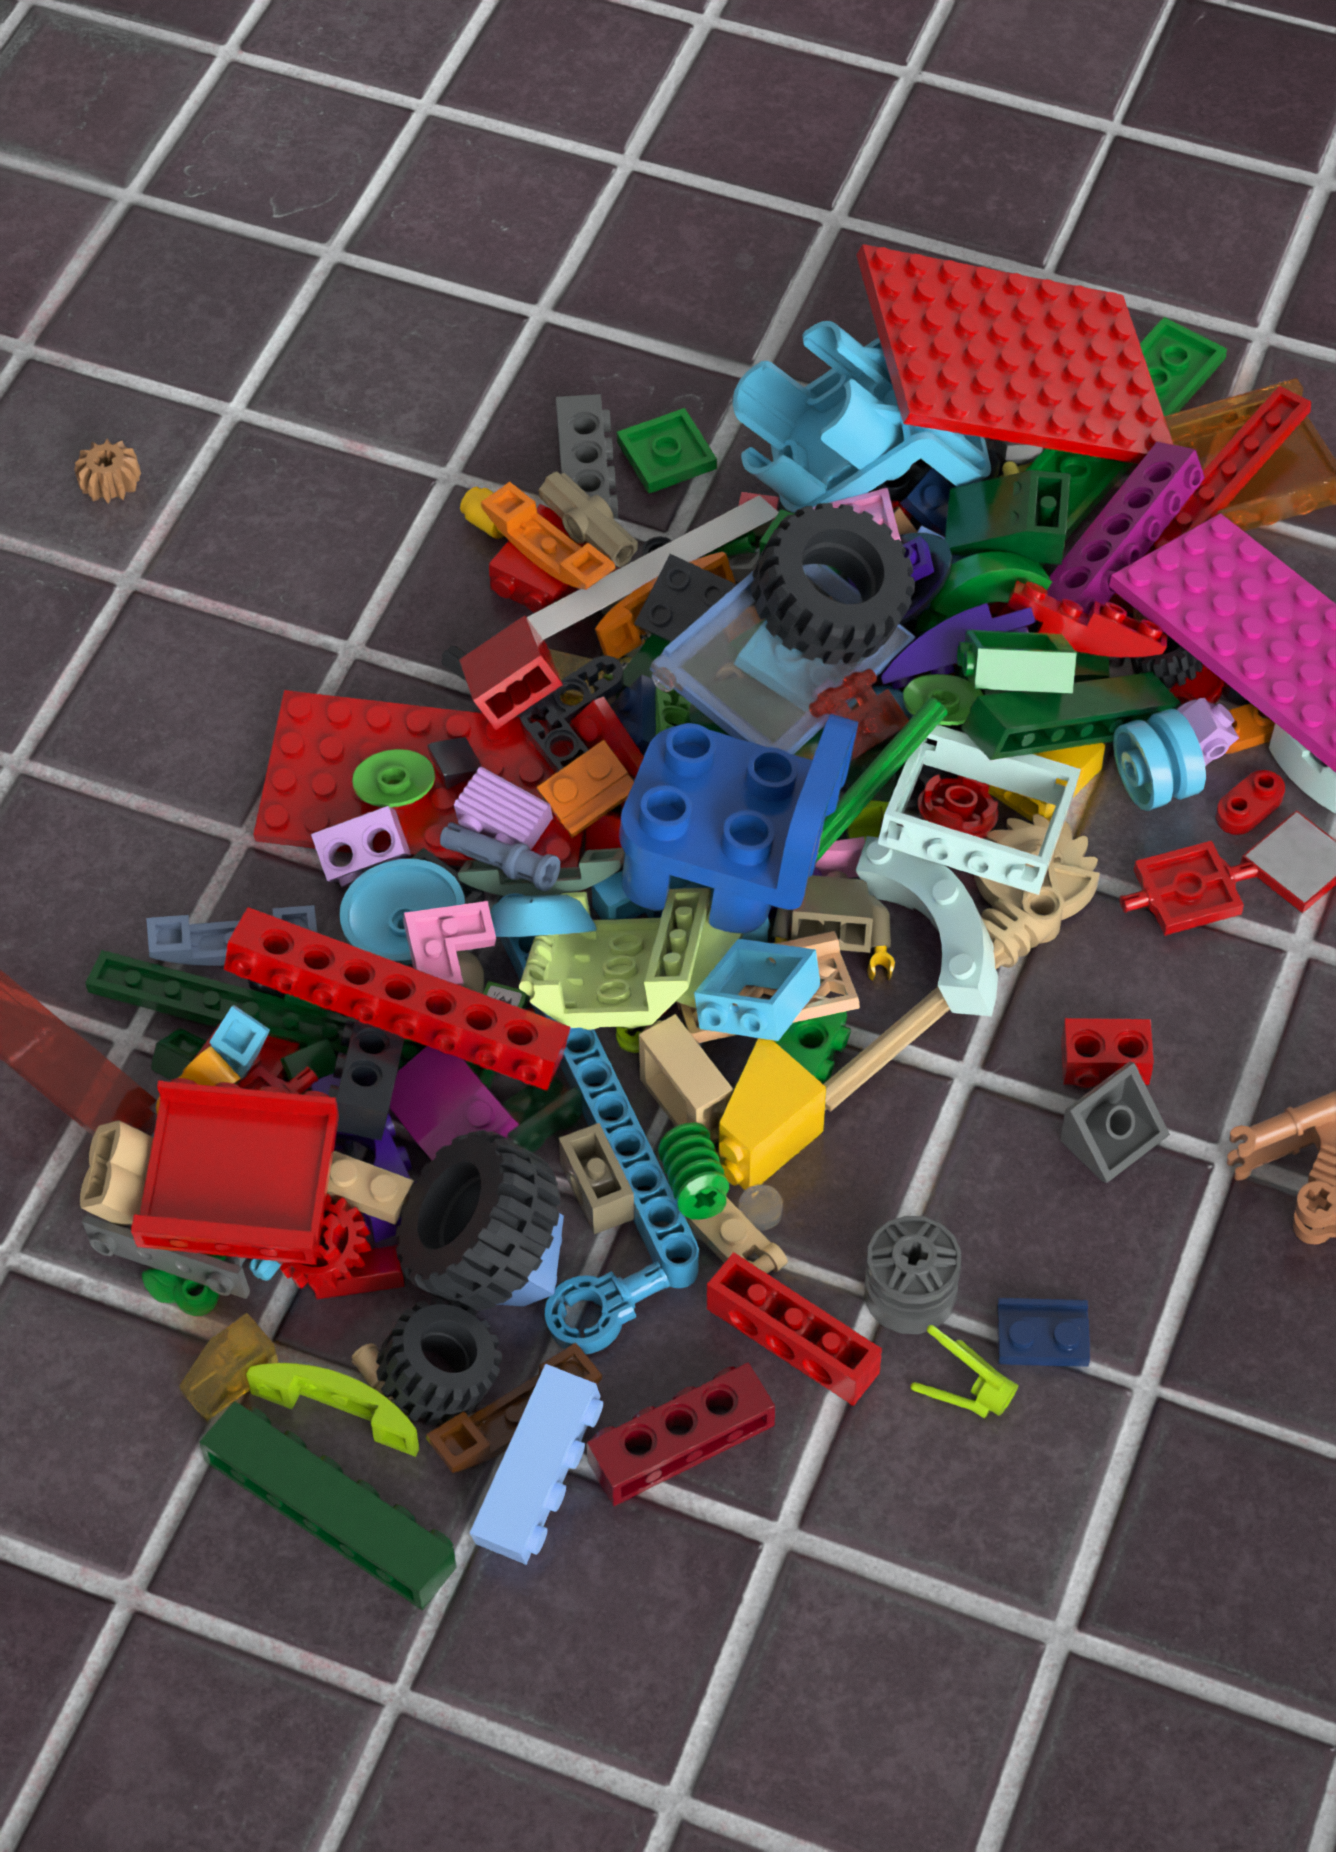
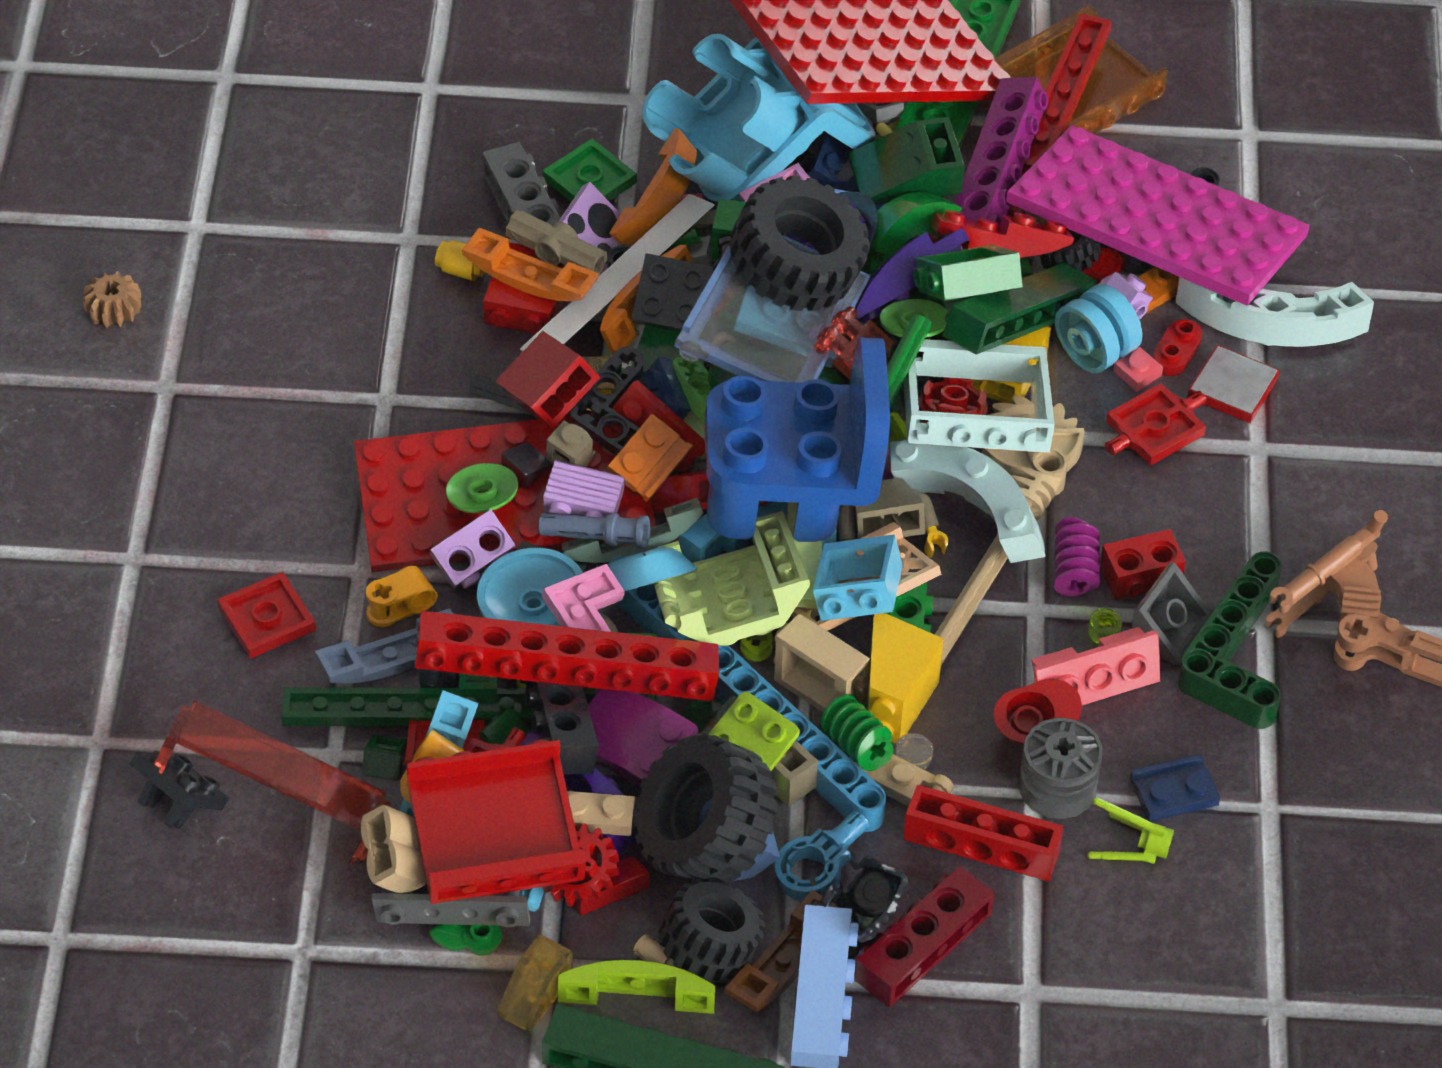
camera: 20 degrees left, 5 degrees down
none -> red plate [217,572,316,659]
none -> light orange piece [366,565,438,627]
none -> dark tan brick [546,420,596,467]
none -> tile [558,182,621,276]
none -> orange slope [609,128,697,247]
none -> lime bracket [709,692,800,771]
none -> black hair [820,851,911,943]
none -> red piece [993,679,1082,745]
none -> coral brick [1031,627,1160,705]
none -> magenta piece [1054,517,1100,597]
none -> clear neon green bush [1088,608,1122,644]
none -> coral plate [1113,347,1163,392]
none -> dark green beam [1178,551,1282,729]

